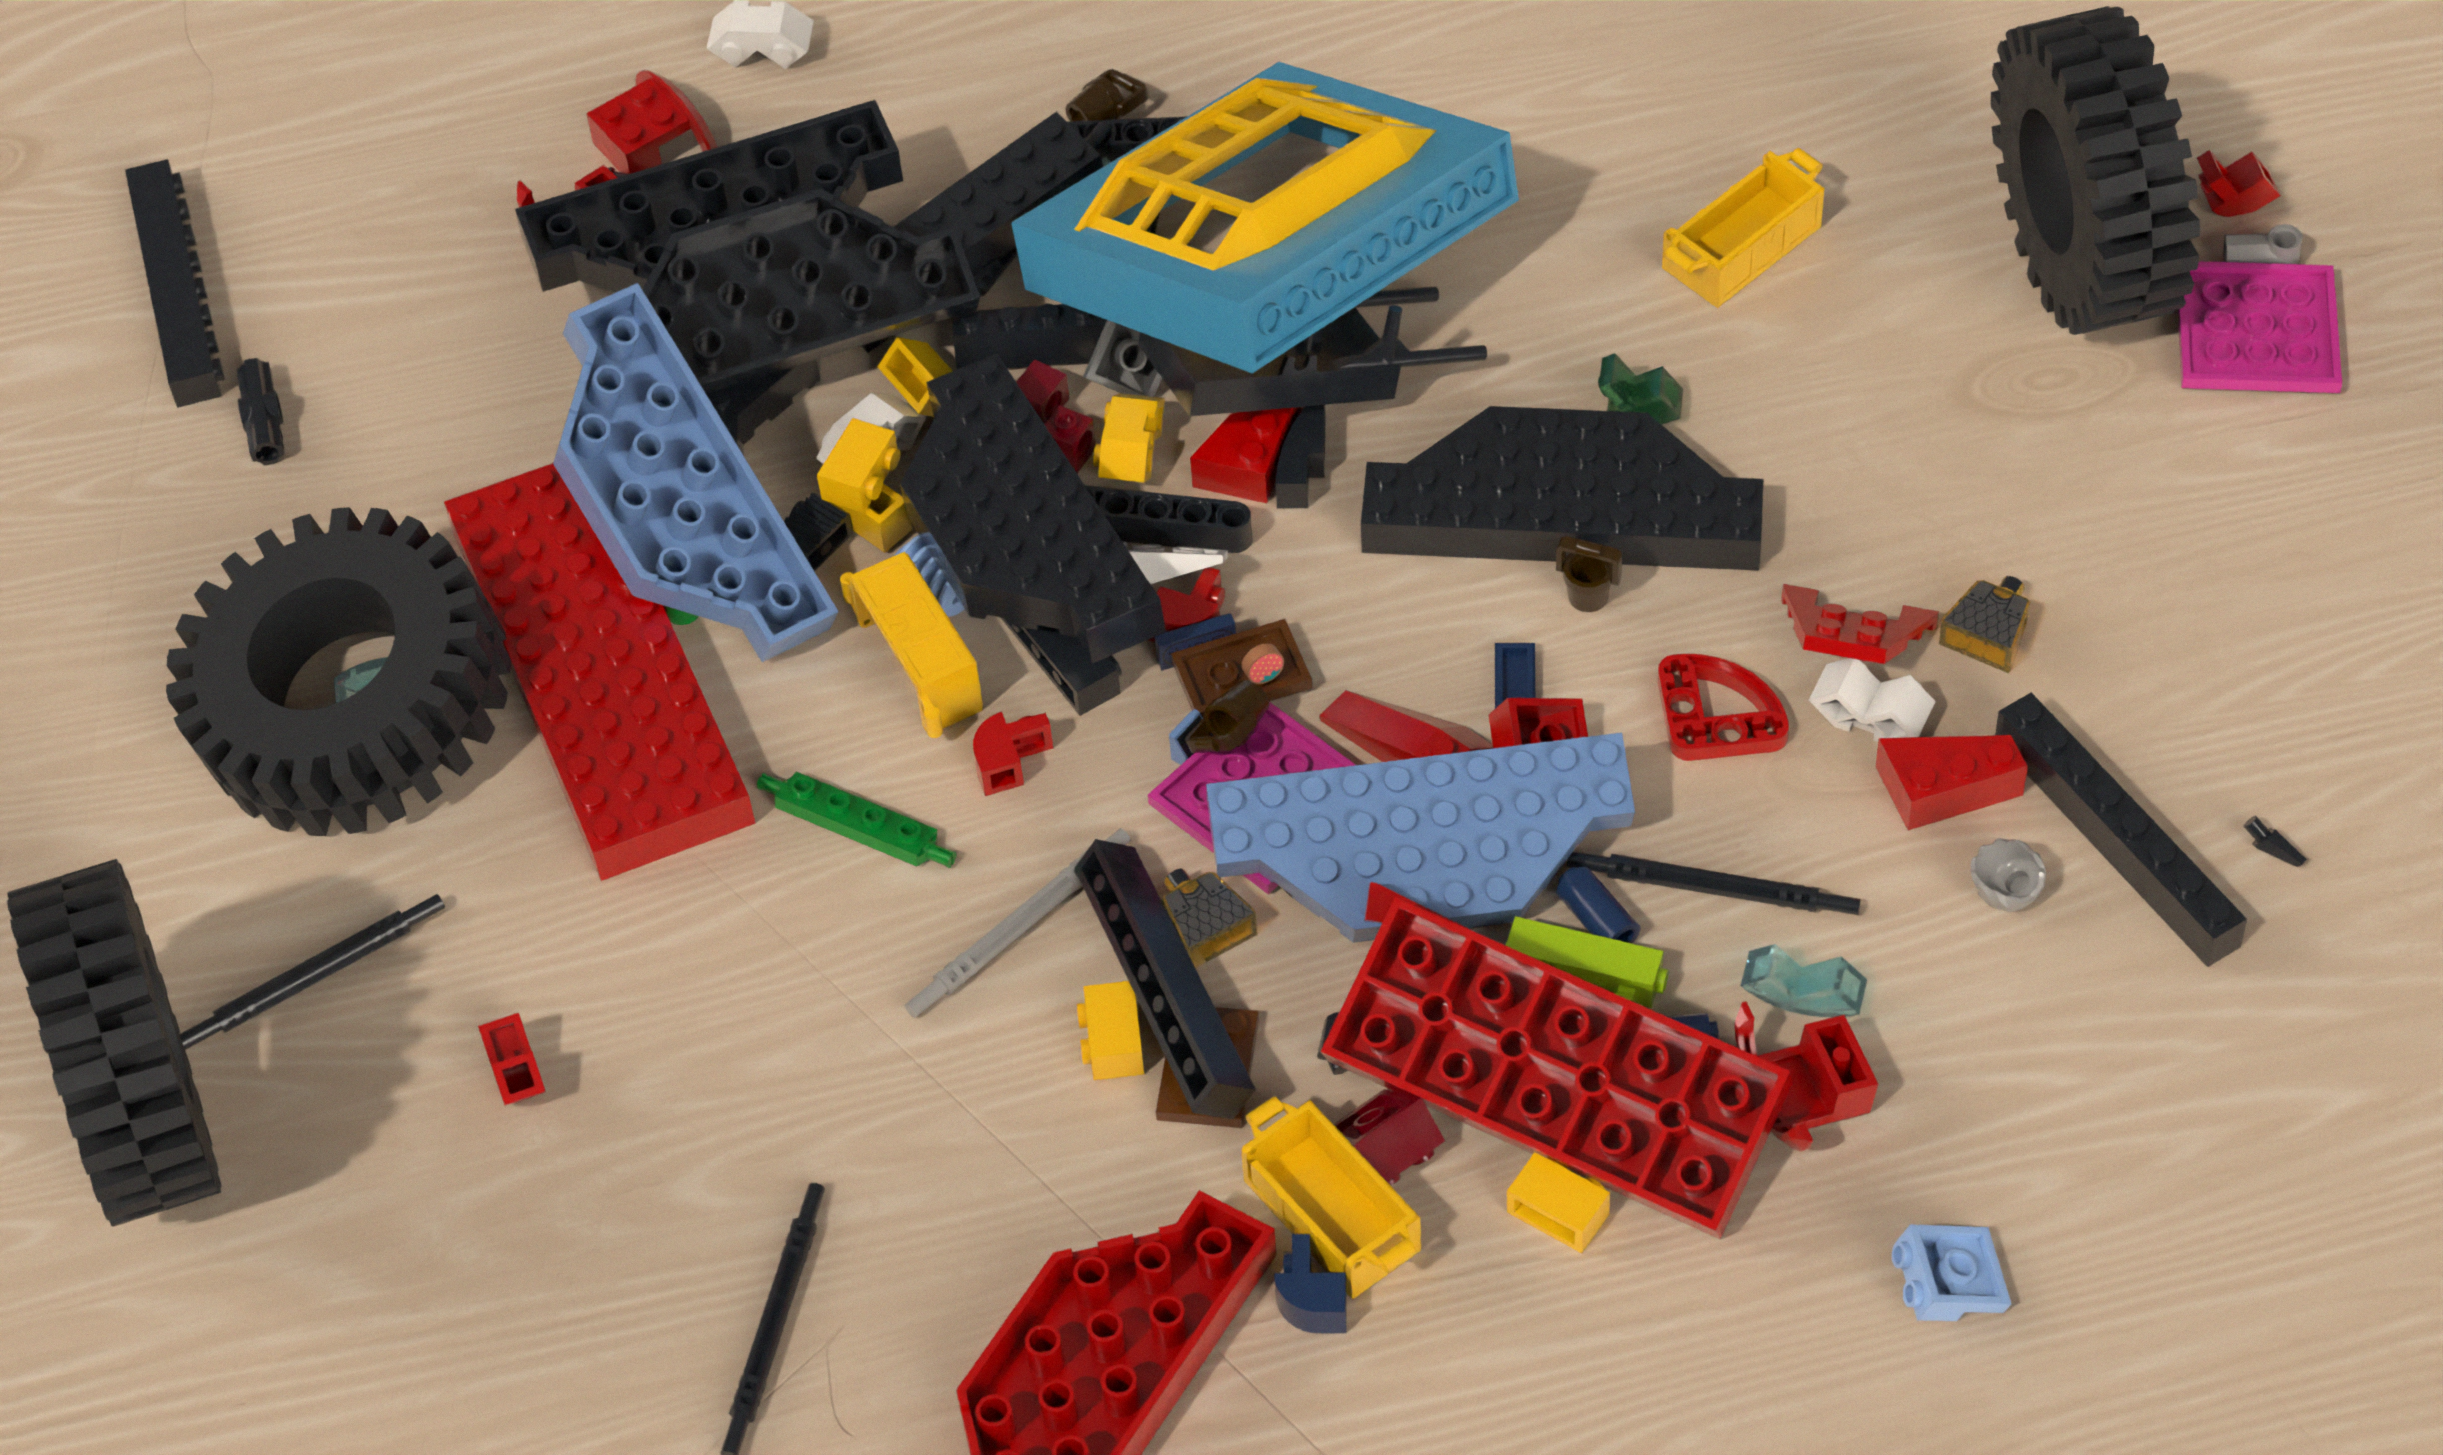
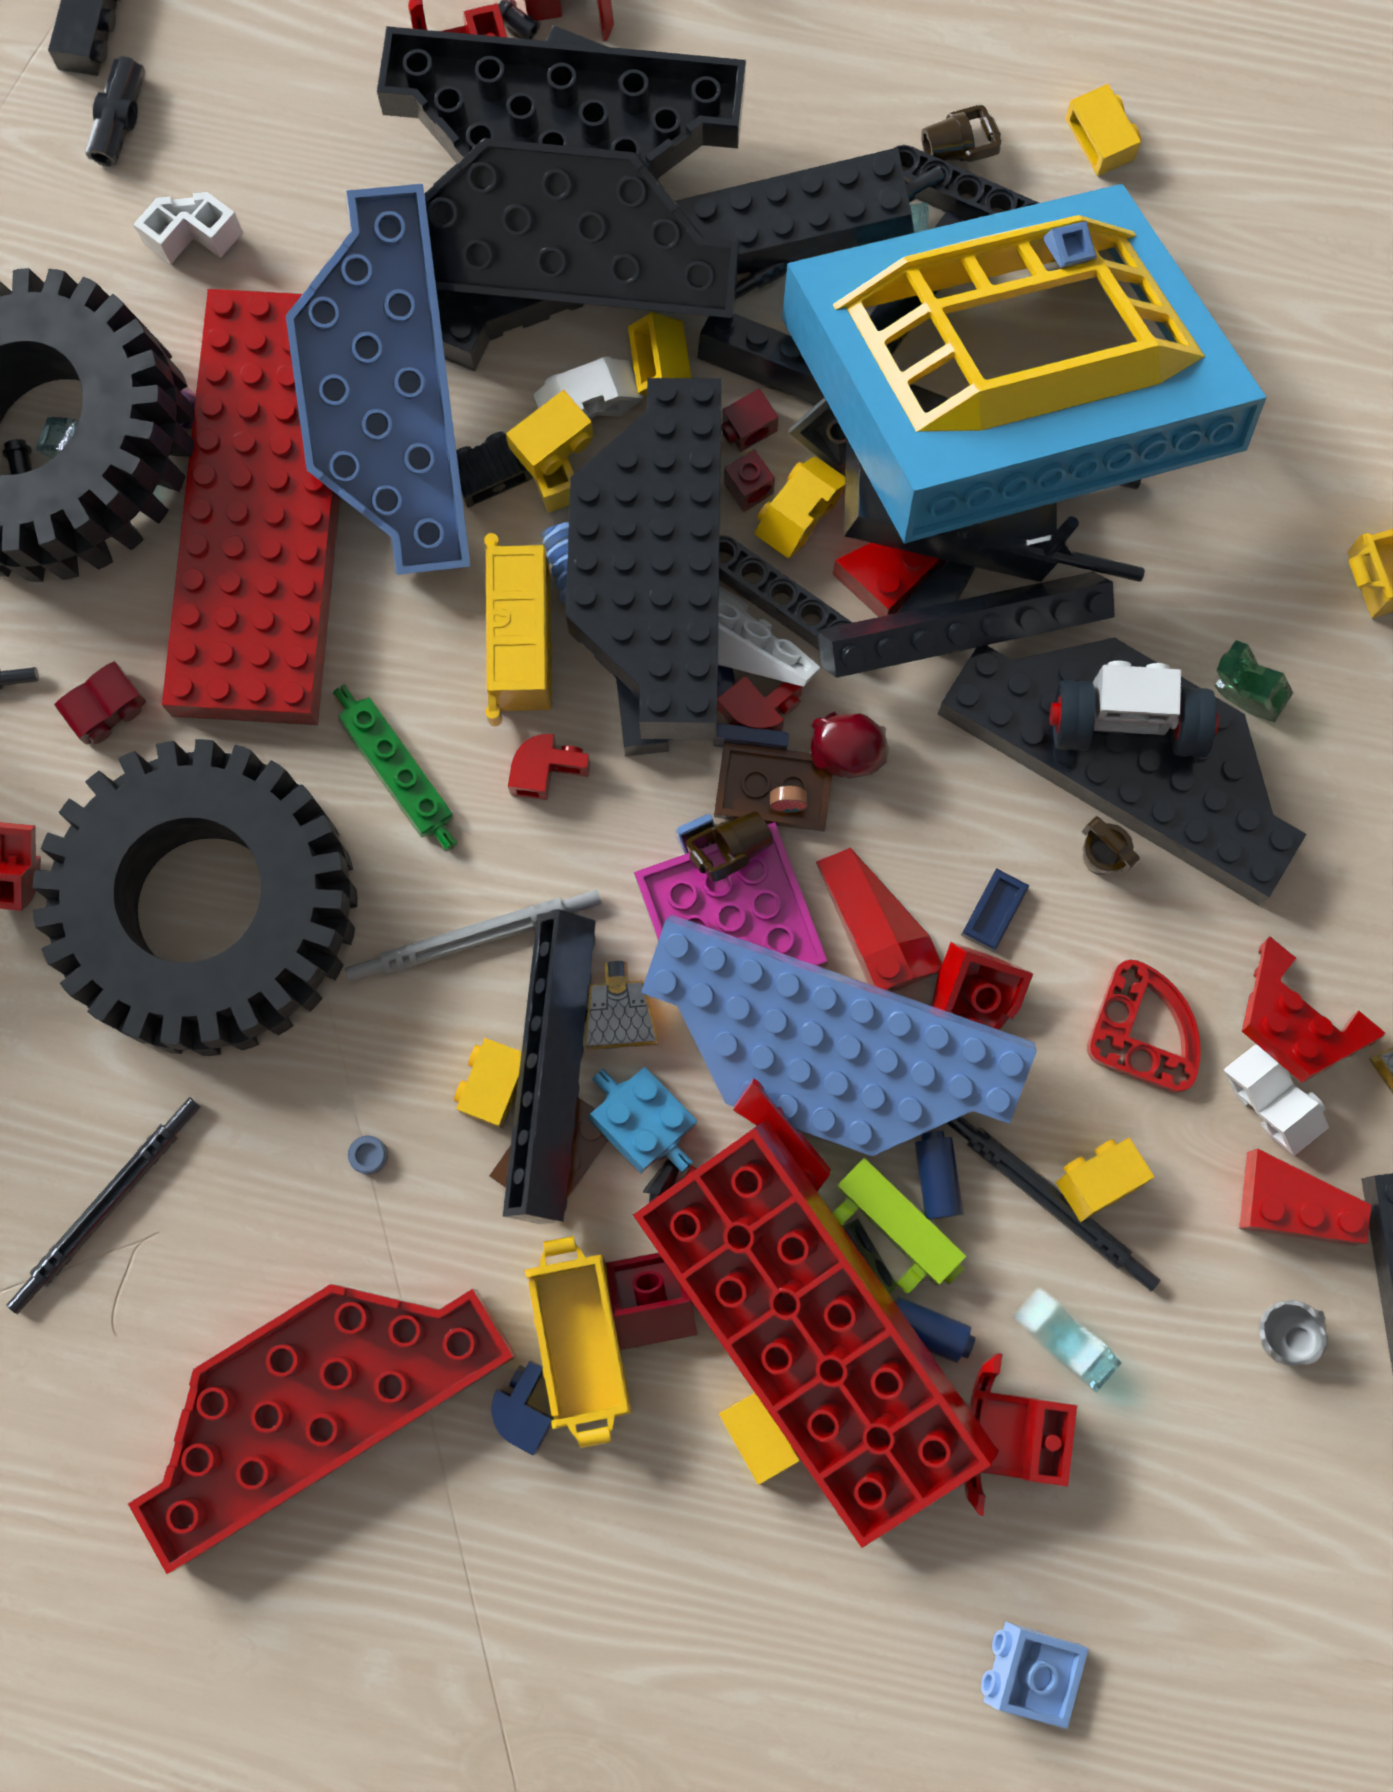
camera: 25 degrees right, 25 degrees up
none -> black tyre [33,739,358,1056]
none -> dark red brick [54,661,147,745]
none -> white brick [133,192,243,264]
none -> sand blue tile [348,1135,388,1175]
none -> dark azure plate [588,1067,697,1174]
none -> dark red helmet [810,711,889,779]
none -> black brick [817,571,1115,678]
none -> medium blue slope [1043,221,1097,268]
none -> brick [1049,661,1219,758]
none -> yellow brick [1055,1137,1155,1222]
none -> yellow brick [1065,84,1141,177]

